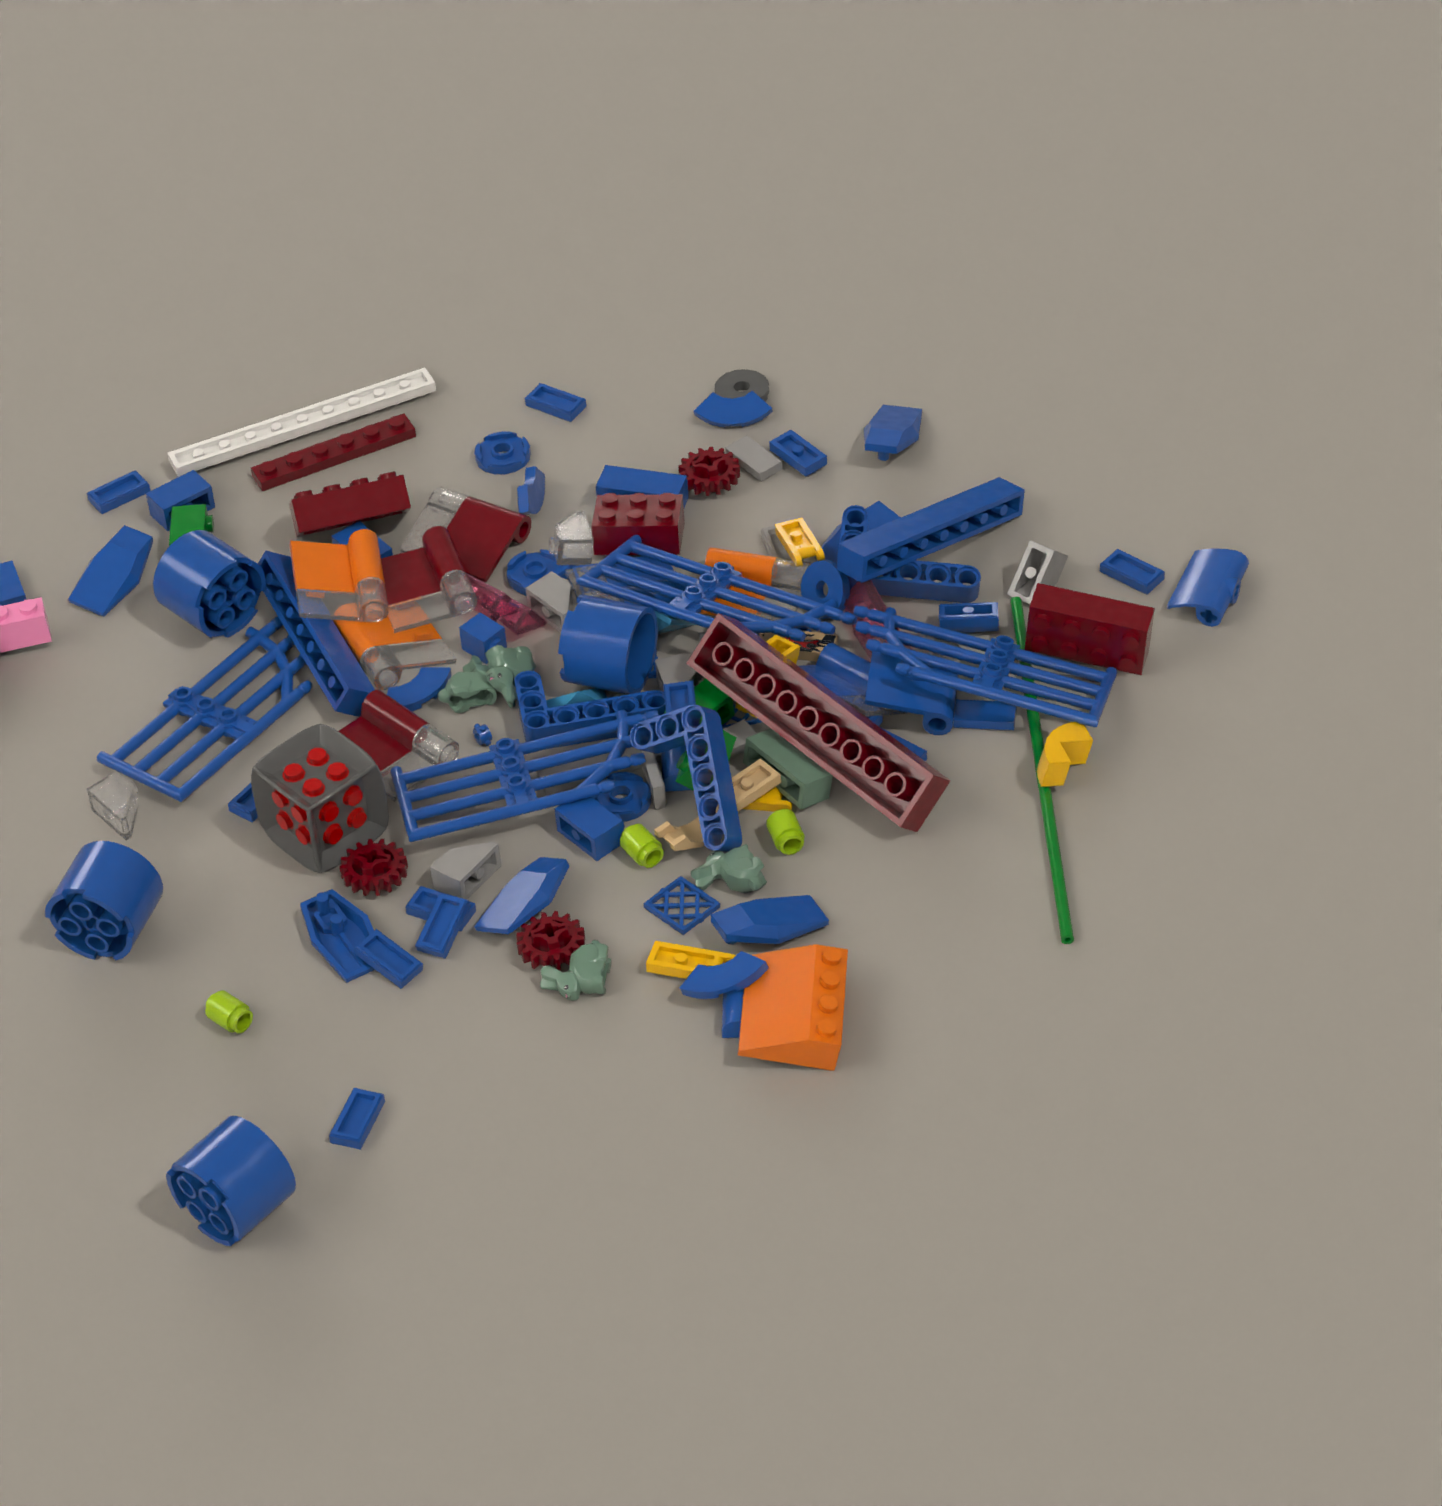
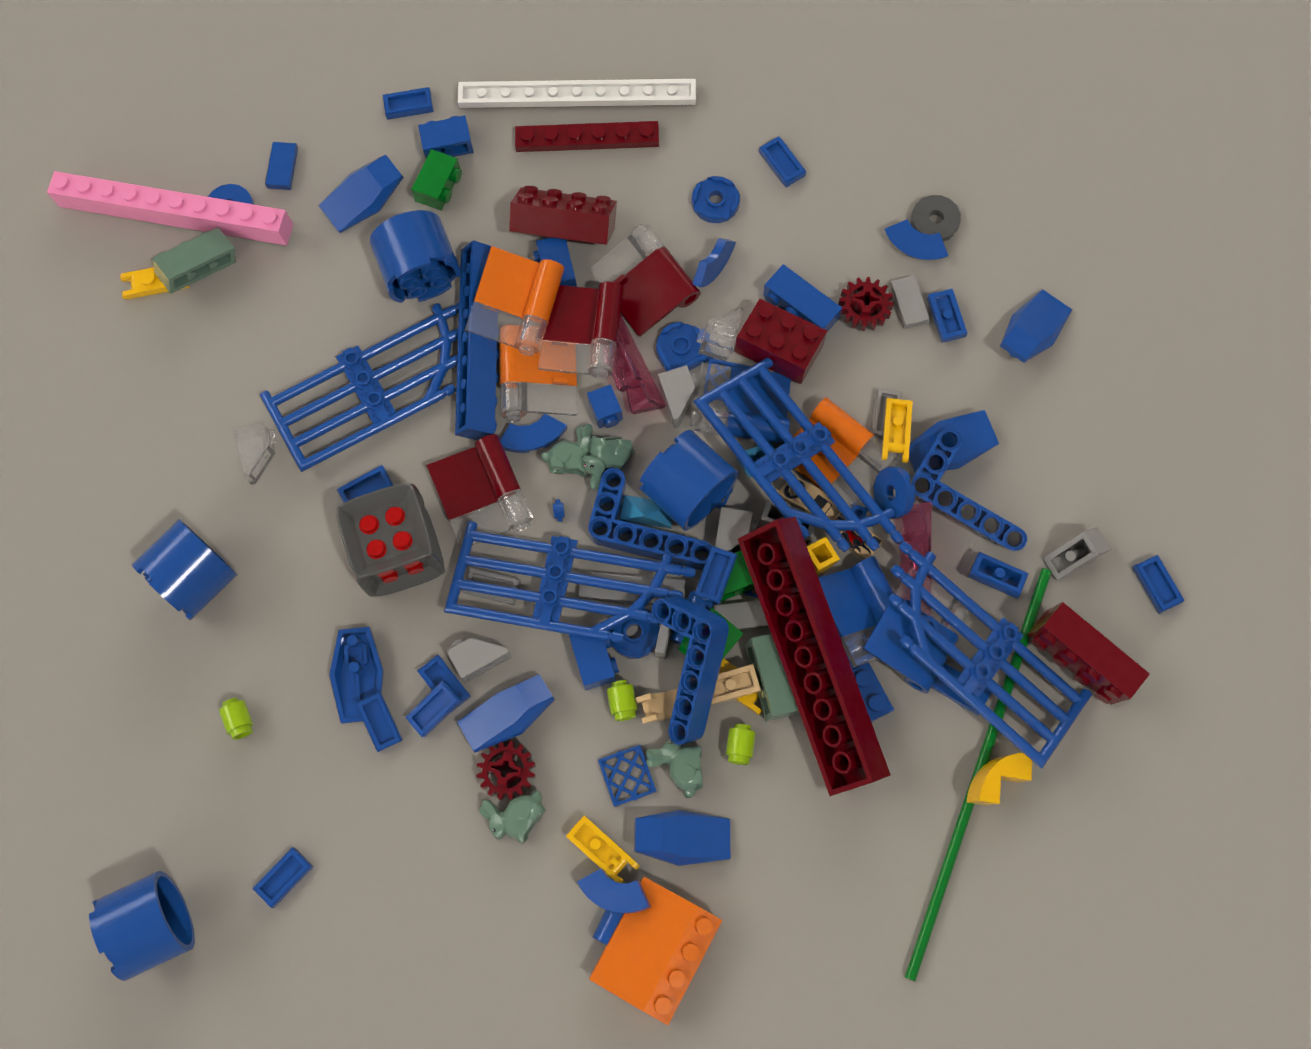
camera: 25 degrees right, 30 degrees up
dark red gear [340,838,408,896] -> none
blue brick [836,477,1025,583] -> none
blue panel [1167,548,1249,627] -> none

